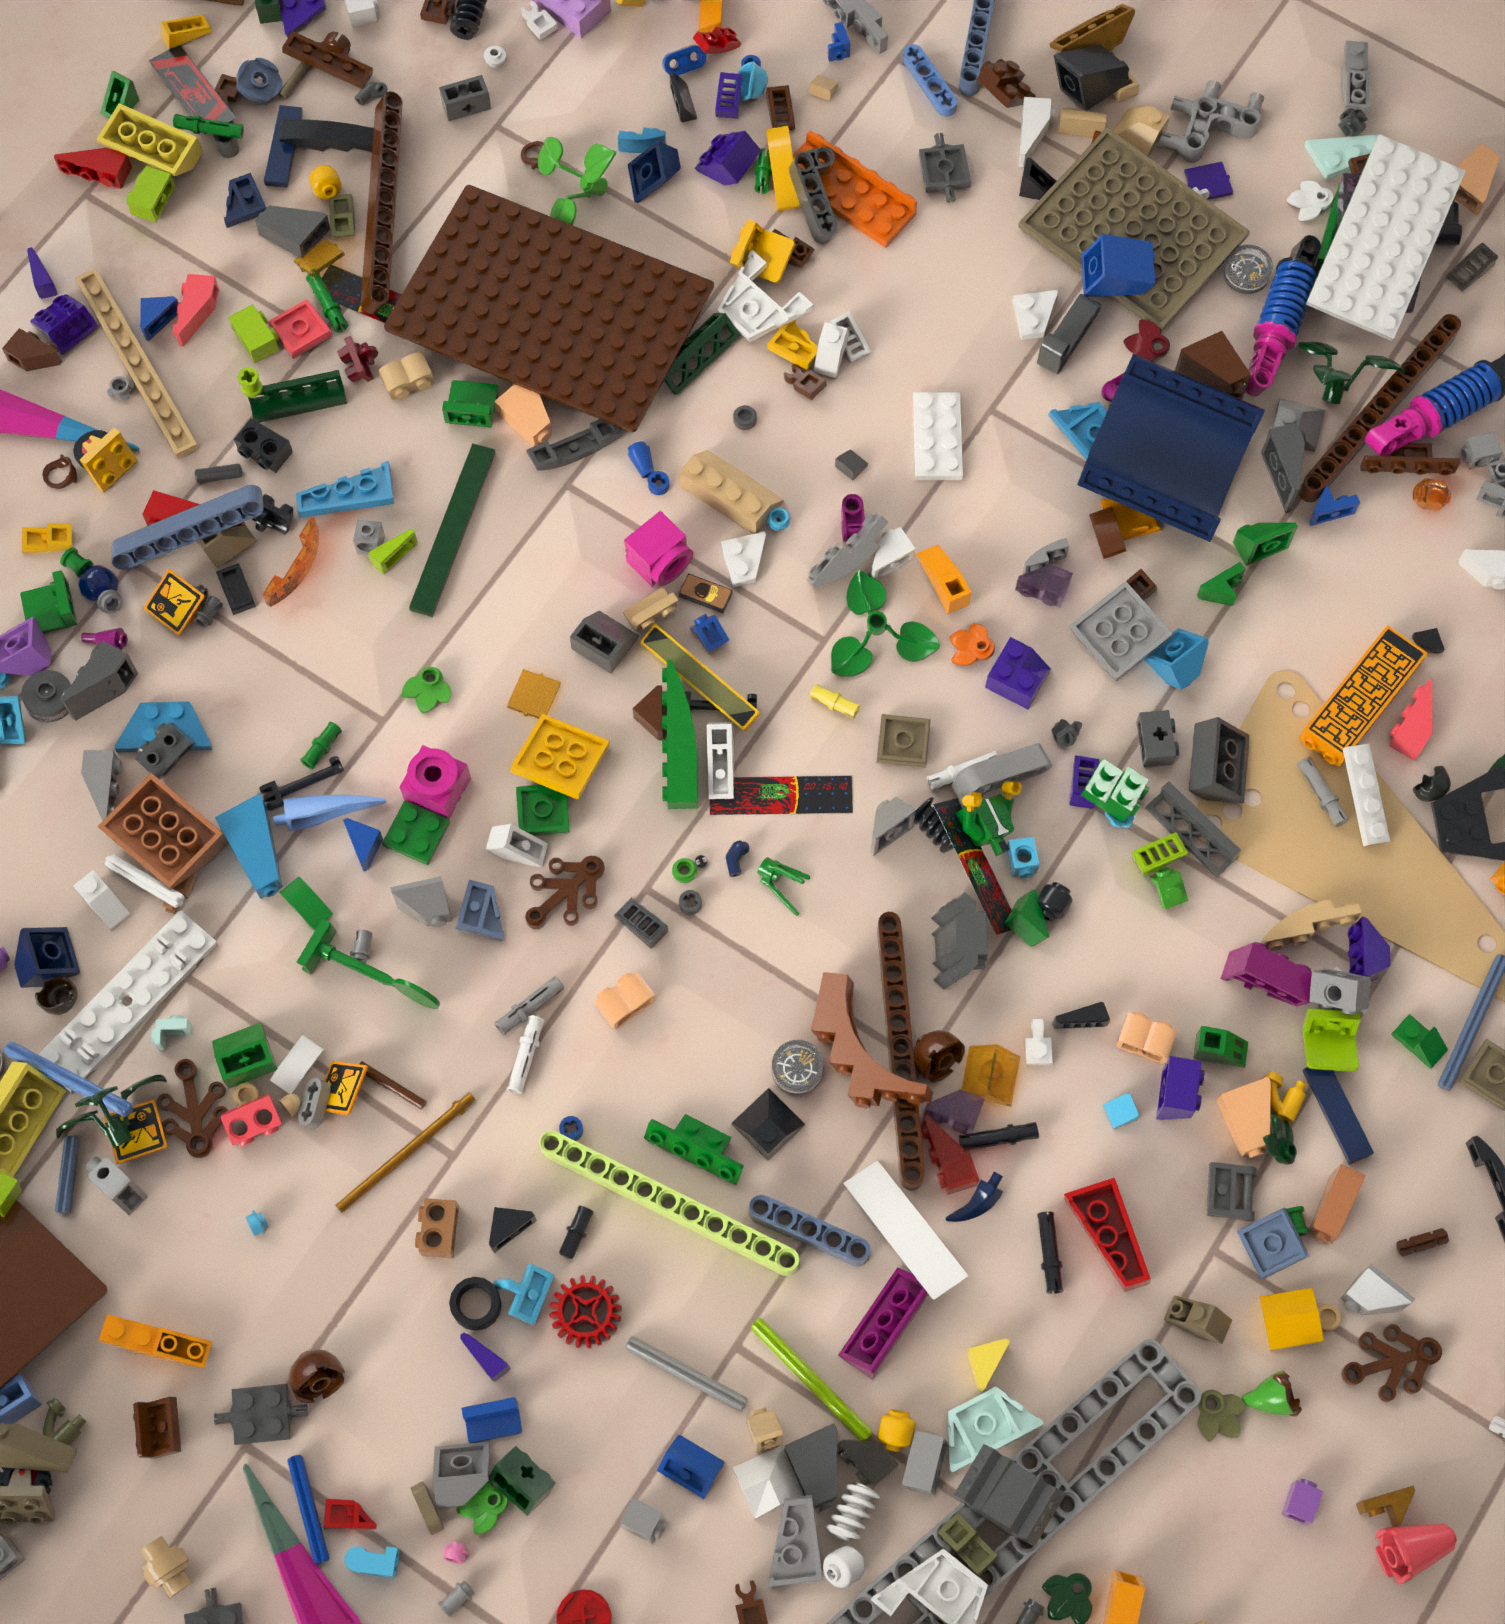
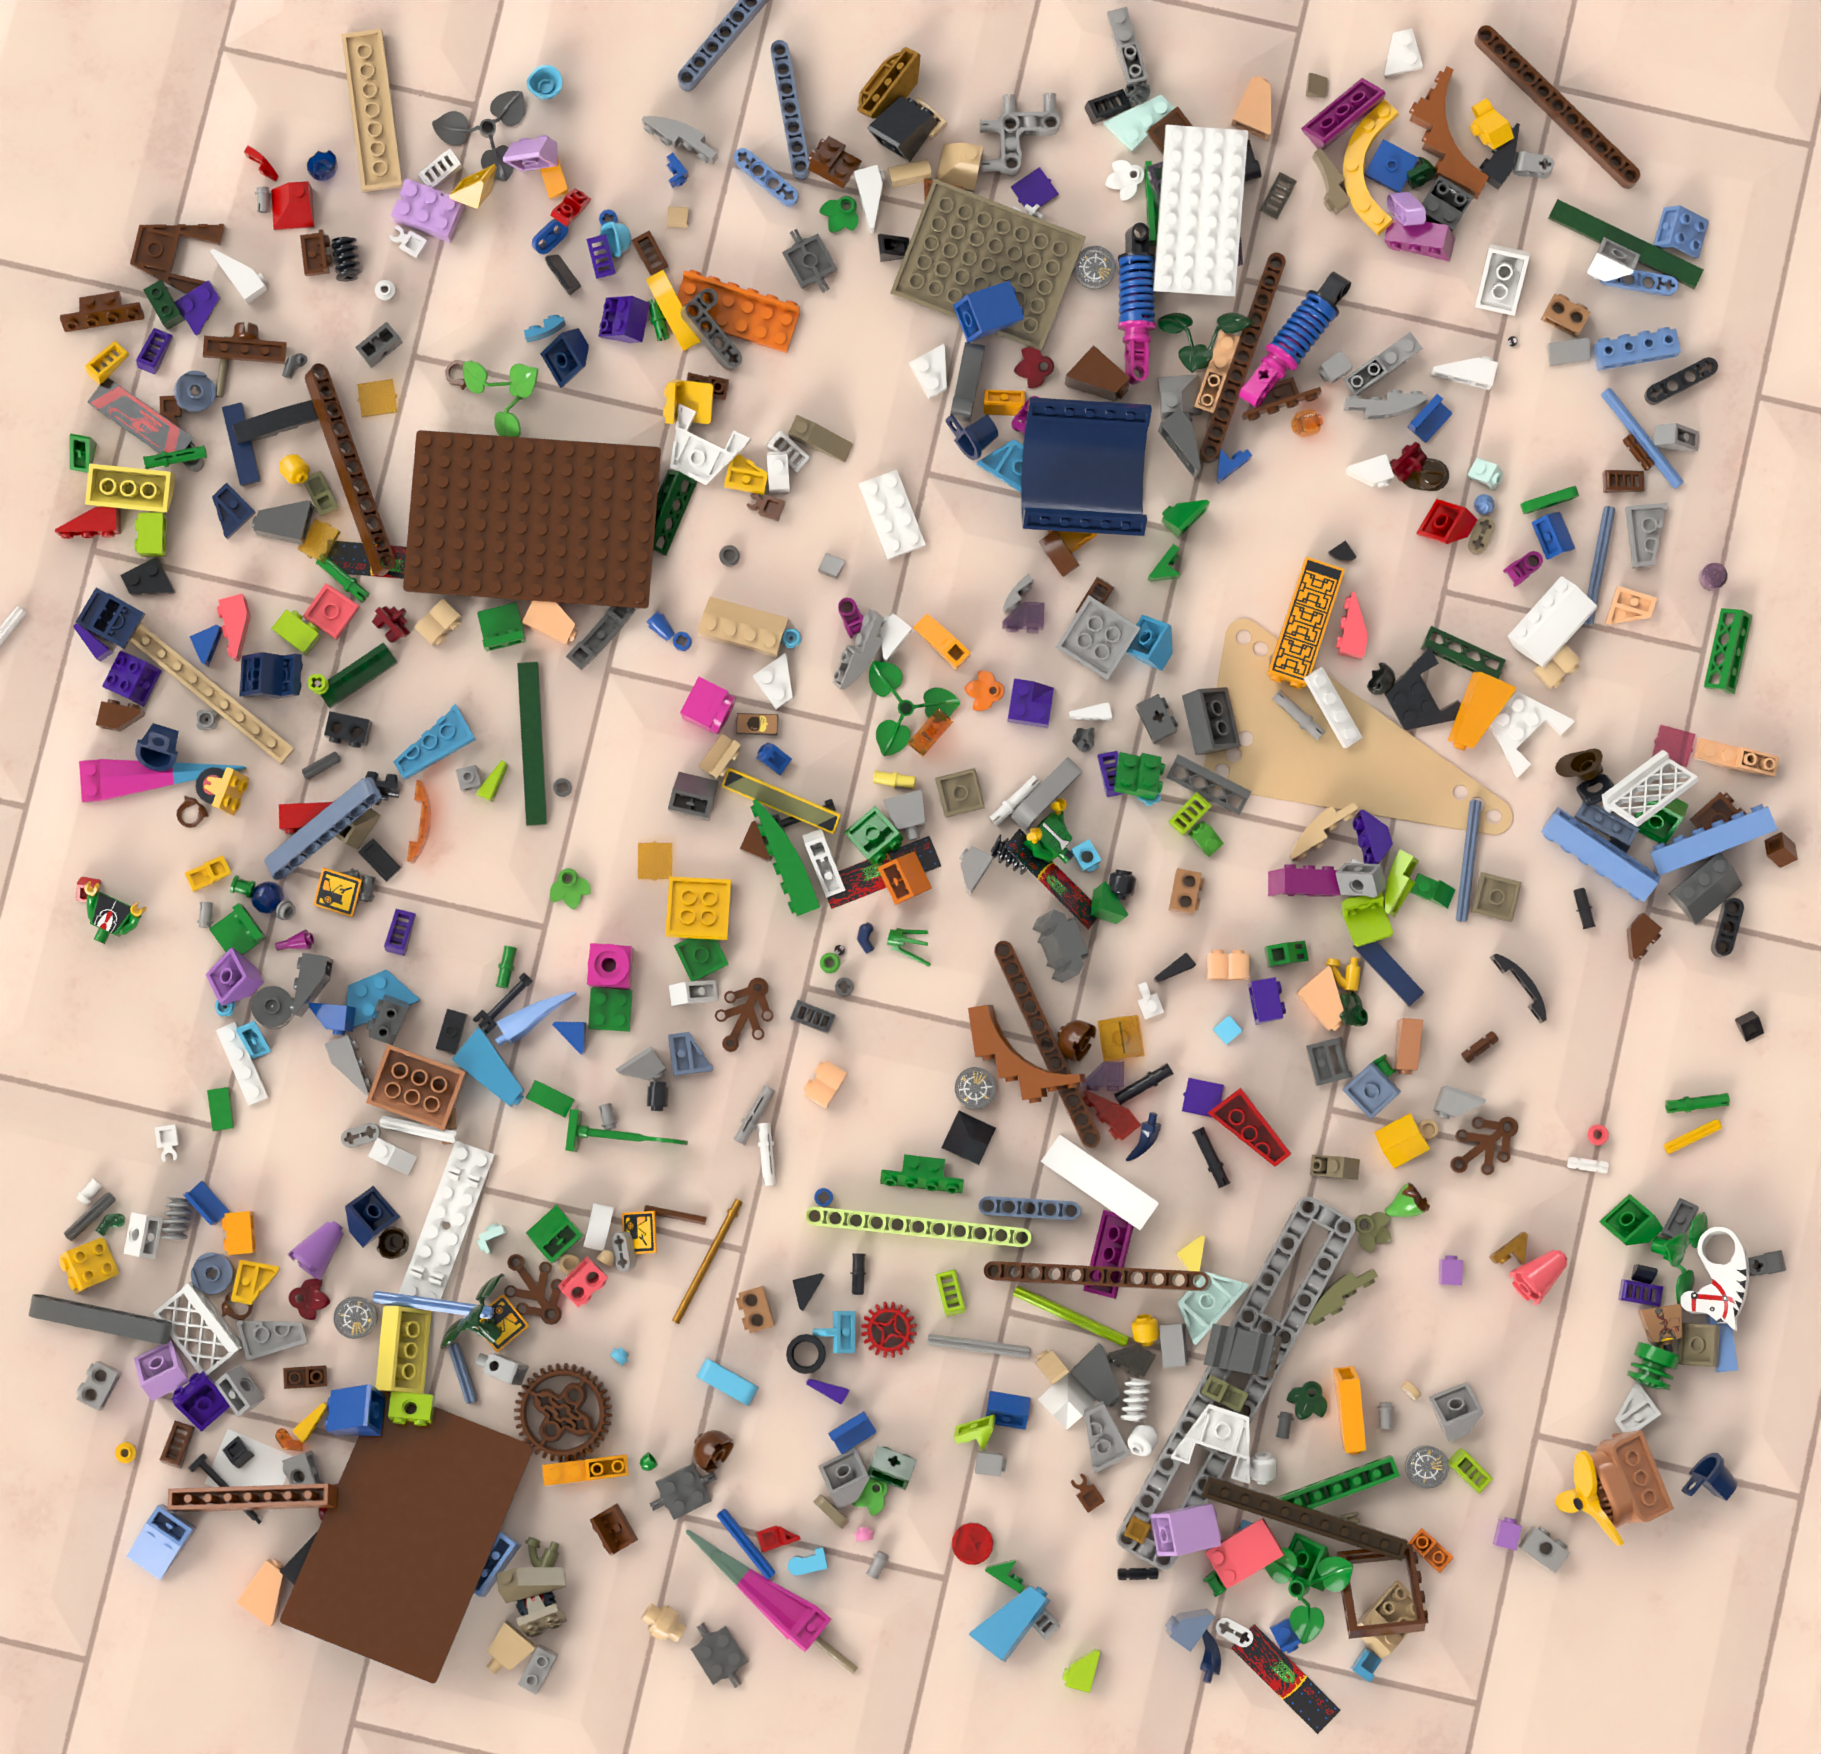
camera: 20 degrees left, 15 degrees up
none -> dark blue bracket [75,587,145,649]
none -> black wing [120,557,176,594]
none -> dark blue container [135,723,179,771]
none -> dark purple slope [136,328,173,375]
none -> light grey pin [197,902,213,928]
none -> dark blue bracket [239,652,303,699]
none -> slope [309,1002,356,1035]
none -> light grey beam [341,1123,381,1148]
none -> clear yellow piece [357,379,397,417]
none -> dark purple slope [384,909,416,956]
none -> black plate [436,1009,468,1054]
none -> reddish brown gear [514,1363,613,1462]
none -> dark grey bush [553,778,572,797]
none -> green hinge [639,1452,658,1471]
none -> black brick [647,1081,668,1111]
none -> medium azure beam [696,1358,759,1406]
none -> dark tan slope [788,415,853,463]
none -> green plate [819,196,858,233]
none -> plate [844,806,903,866]
none -> orange slope [877,851,932,906]
none -> light grey torso [884,790,925,841]
none -> clear orange slope [907,708,954,757]
none -> lime slope [935,1269,966,1317]
none -> dark blue container [945,414,999,460]
none -> lime slope [954,1414,996,1451]
none -> light orange slope [984,390,1025,416]
none -> reddish brown beam [984,1261,1212,1292]
none -> white slope [1068,702,1112,721]
none -> black slope [1084,89,1131,124]
none -> medium nougat brick [1168,868,1204,915]
none -> dark purple piece [1182,1078,1224,1118]
none -> light nougat slope [1194,330,1240,413]
none -> olive slope [1306,1269,1378,1326]
none -> lime slope [1385,849,1419,918]

